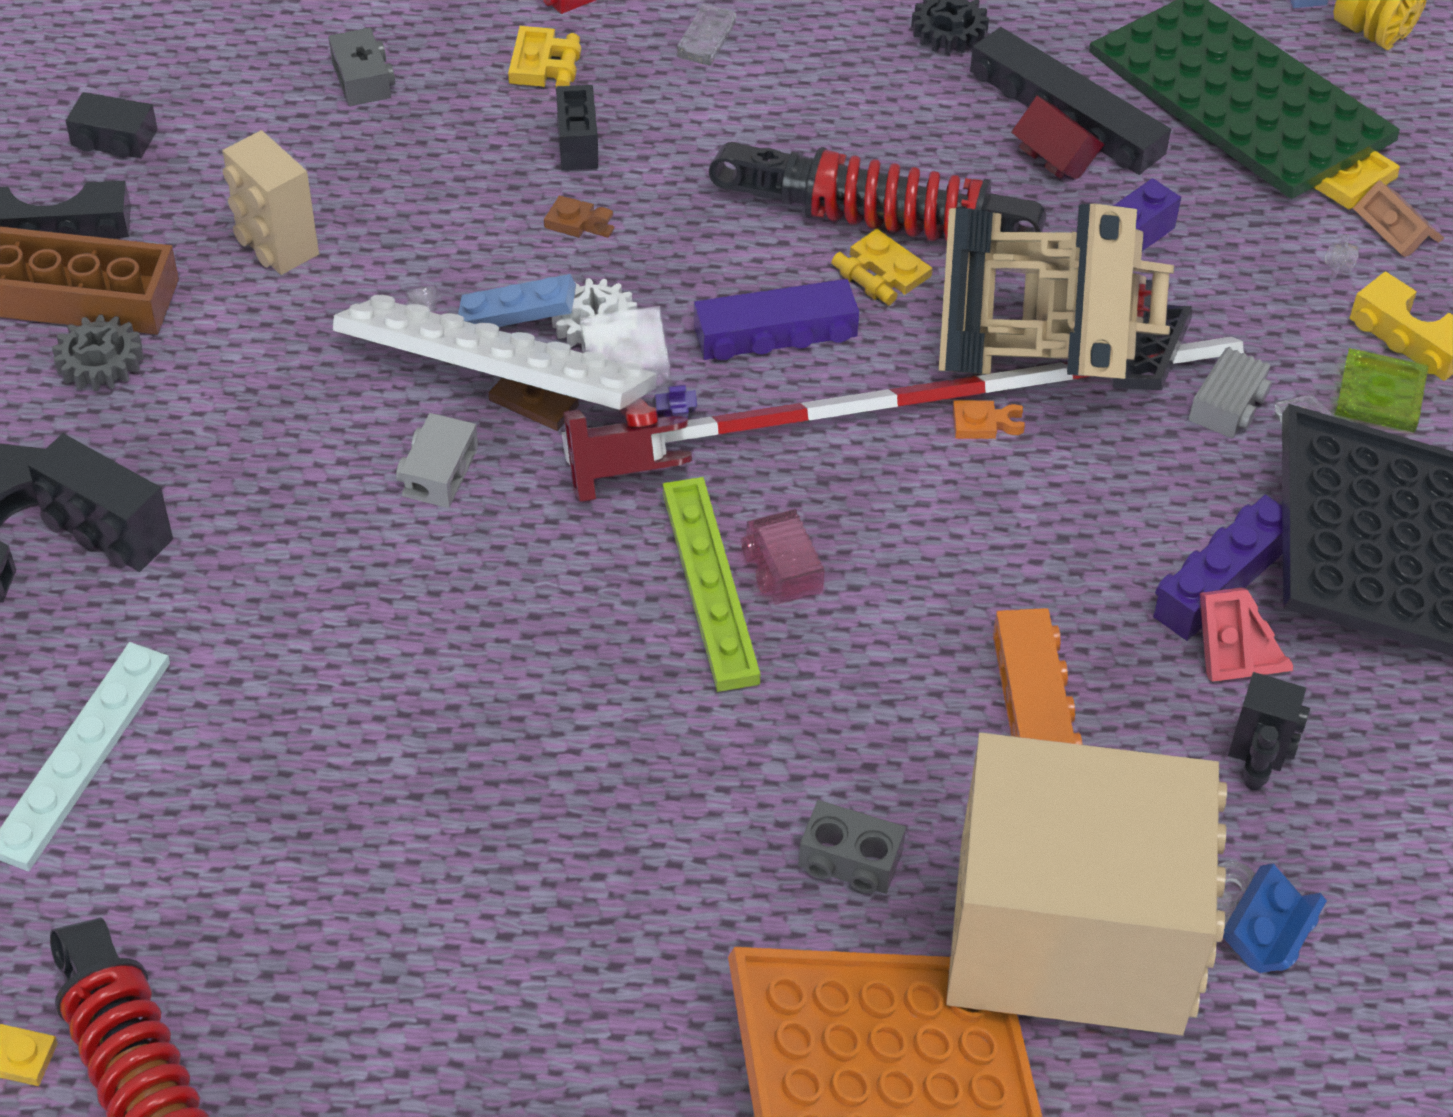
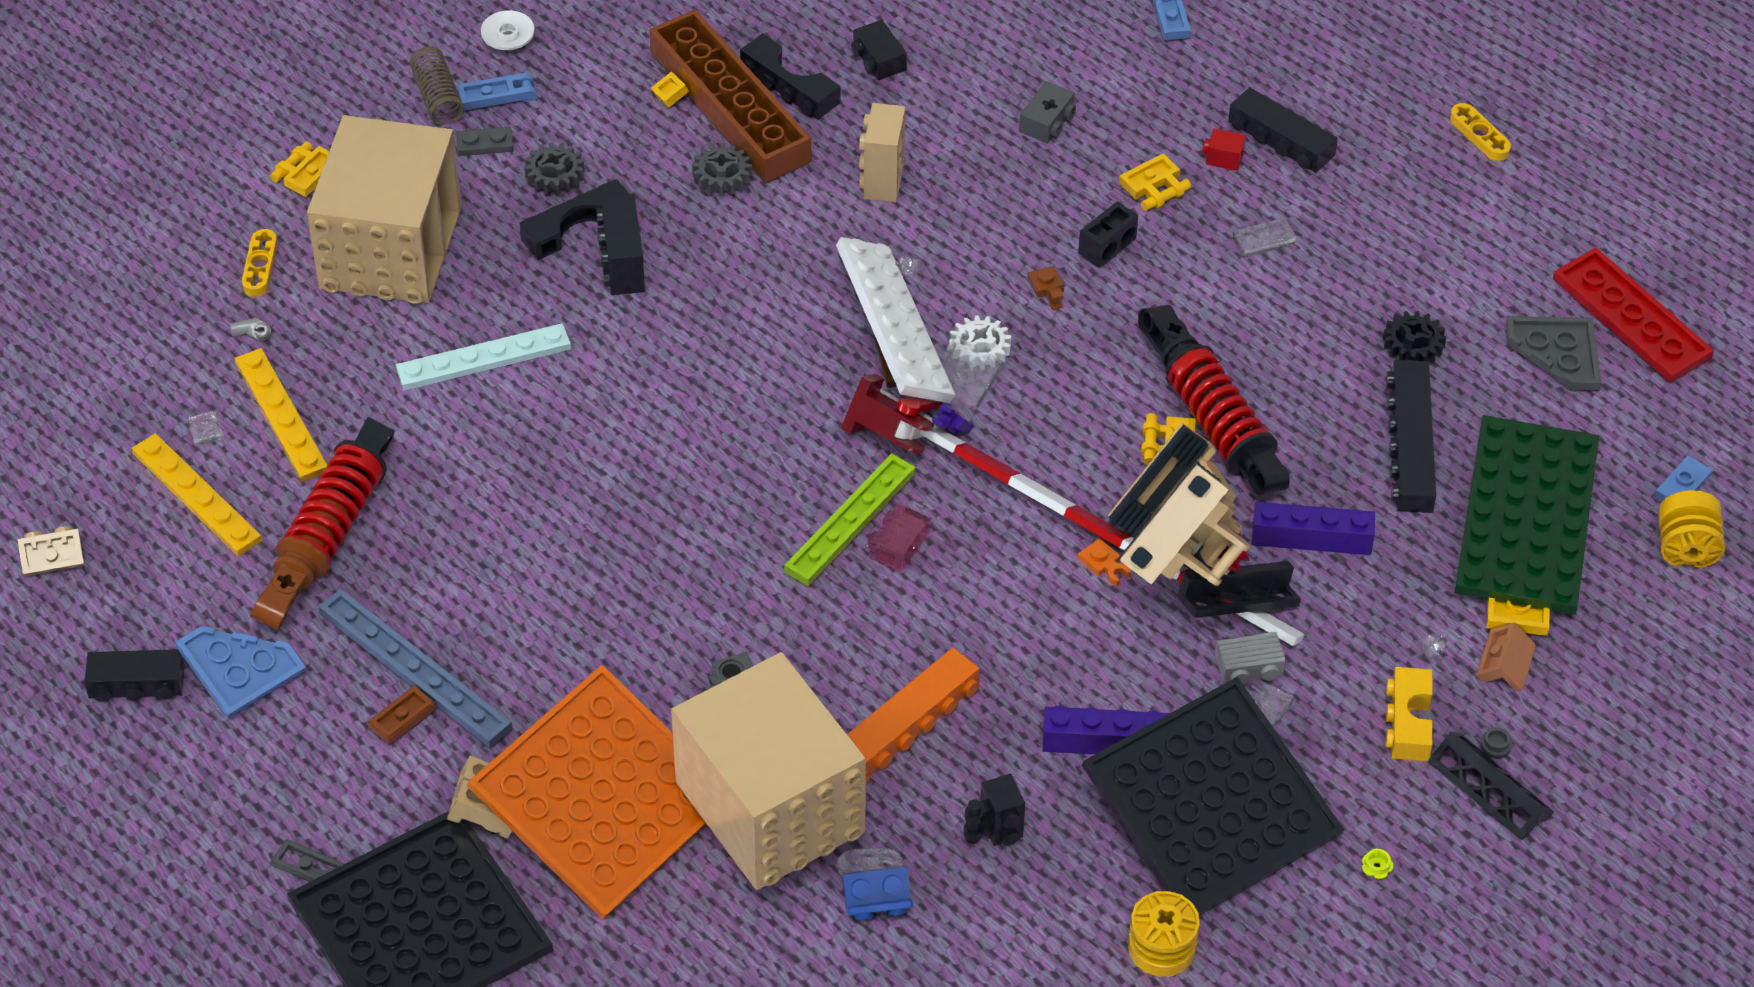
camera: 50 degrees right, 0 degrees up
light grey brick [396,413,478,508] -> none
medium blue plate [458,274,576,327] -> none
dark purple brick [694,279,859,360] -> none
dark red brick [1011,96,1104,180] -> none
coral wing [1200,587,1293,682] -> none
clear neon green plate [1334,348,1429,433] -> none

